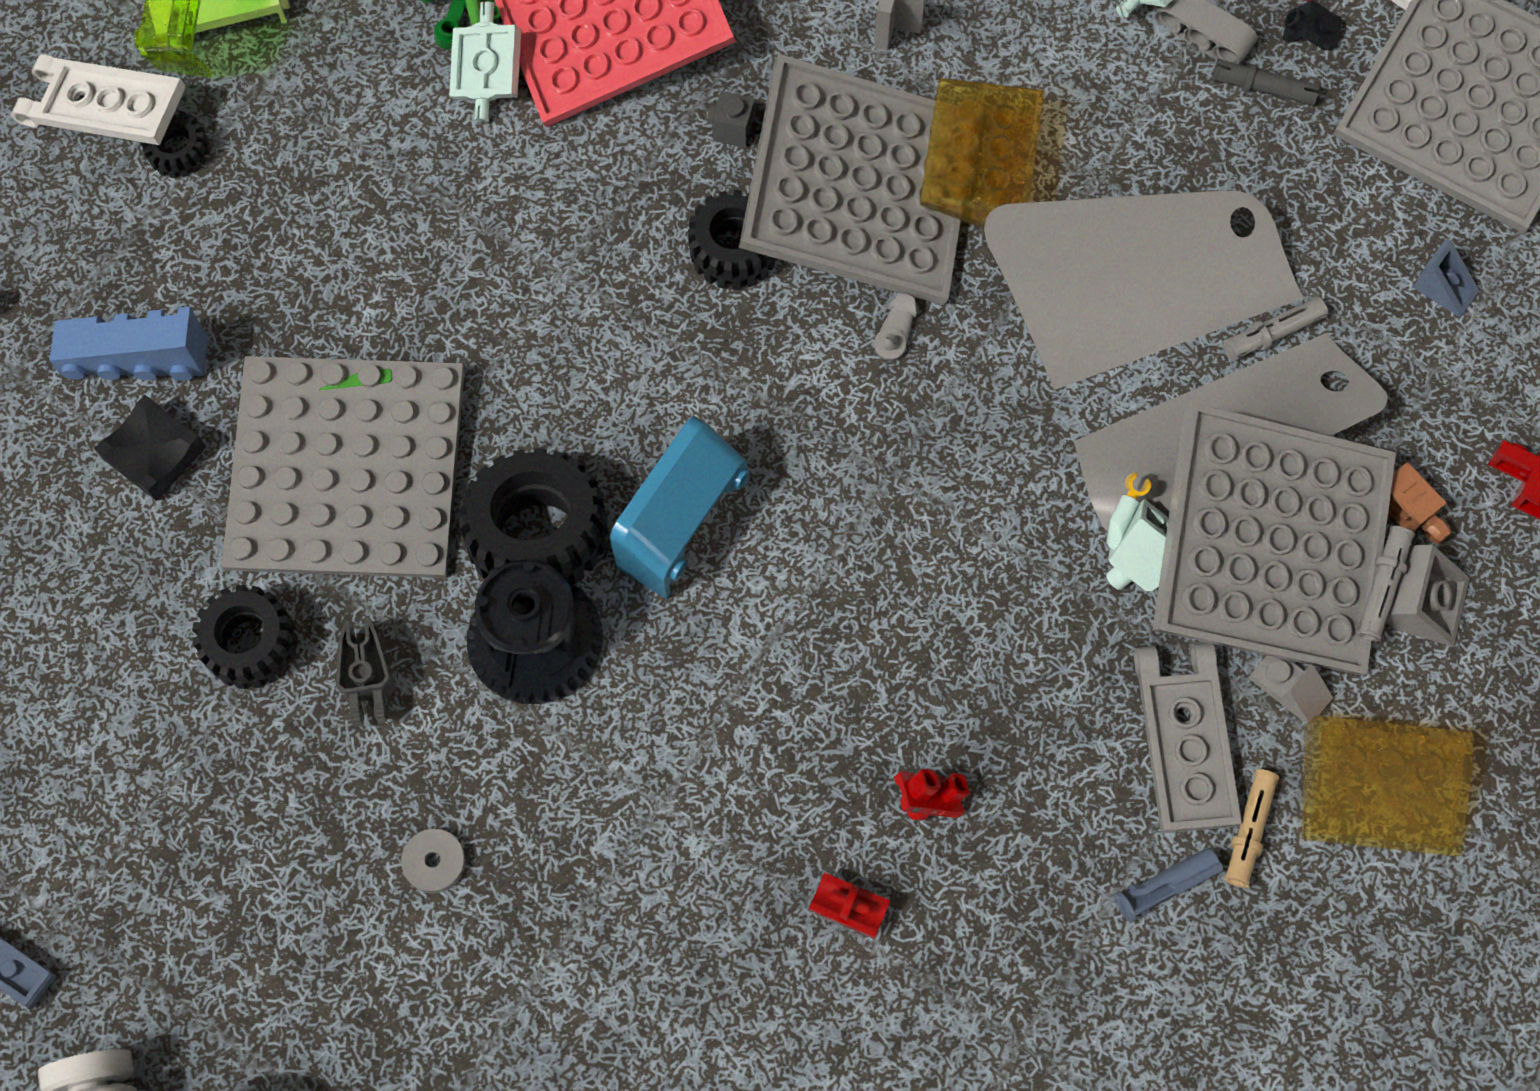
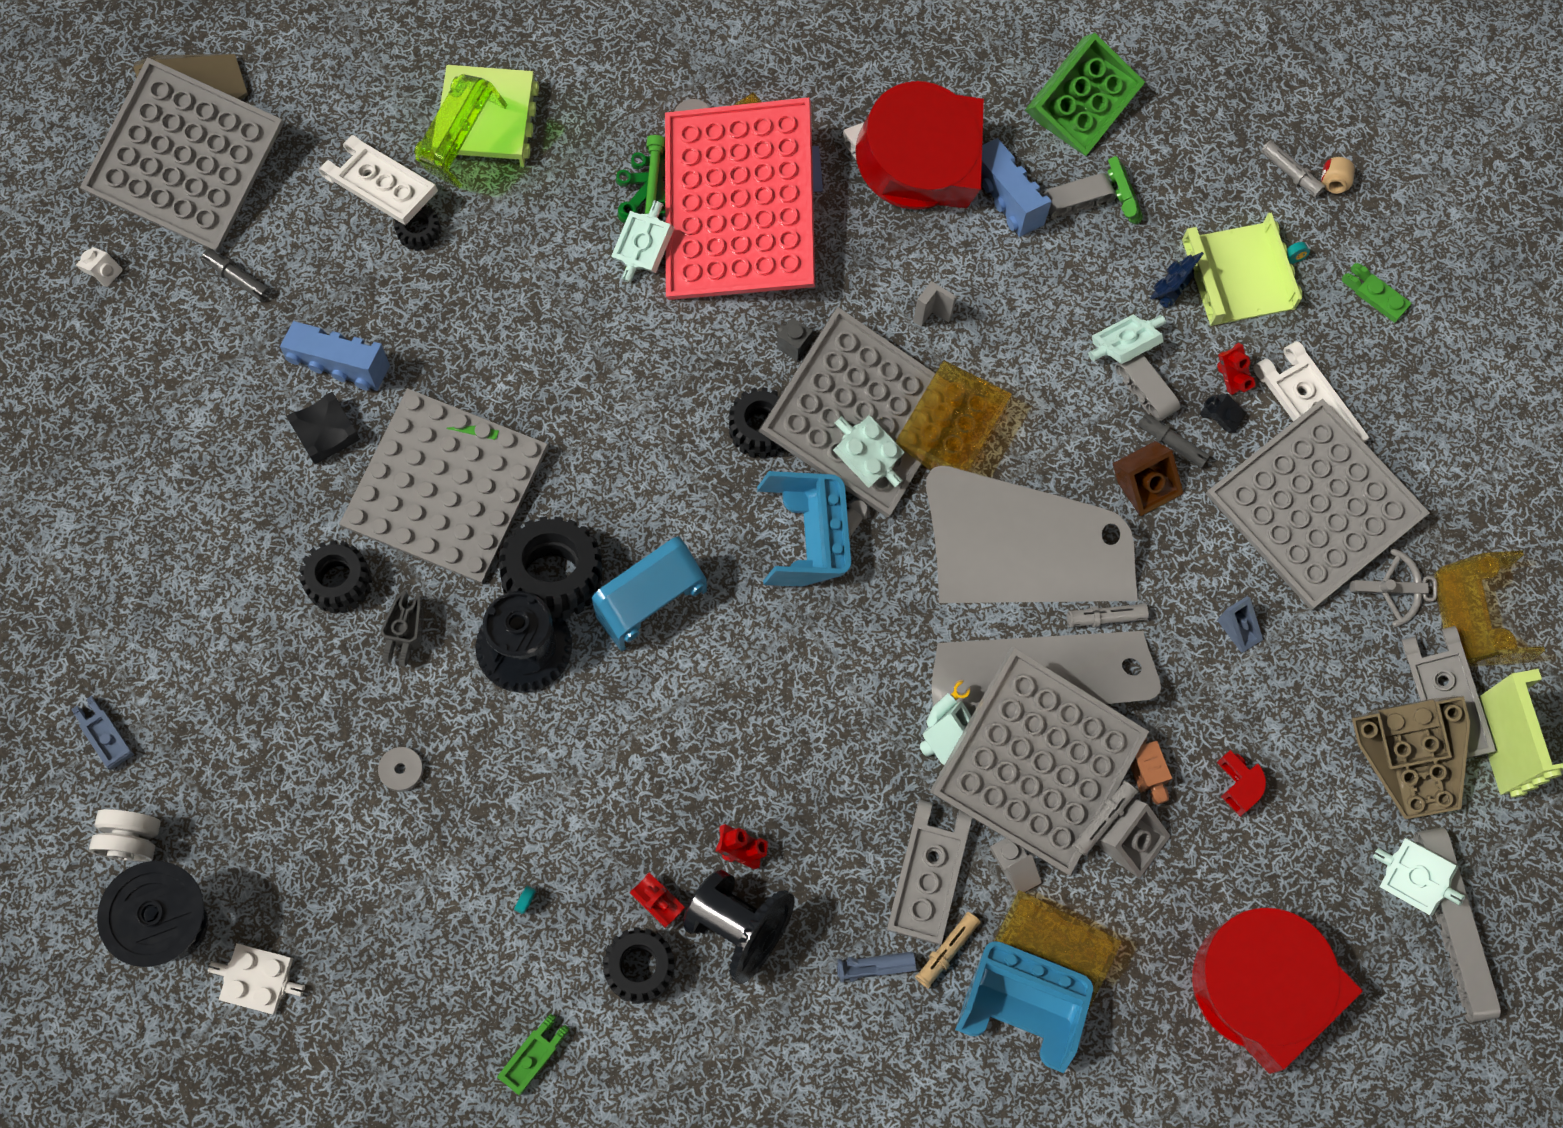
camera: 15 degrees right, 0 degrees up
none -> teal tile [514,885,536,915]
none -> black tyre [602,927,675,1004]
none -> black piece [684,870,795,984]
none -> dark azure windscreen [757,471,851,586]
none -> light aqua plate [833,415,905,488]
none -> dark azure windscreen [955,941,1093,1073]
none -> reddish brown slope [1112,441,1184,516]

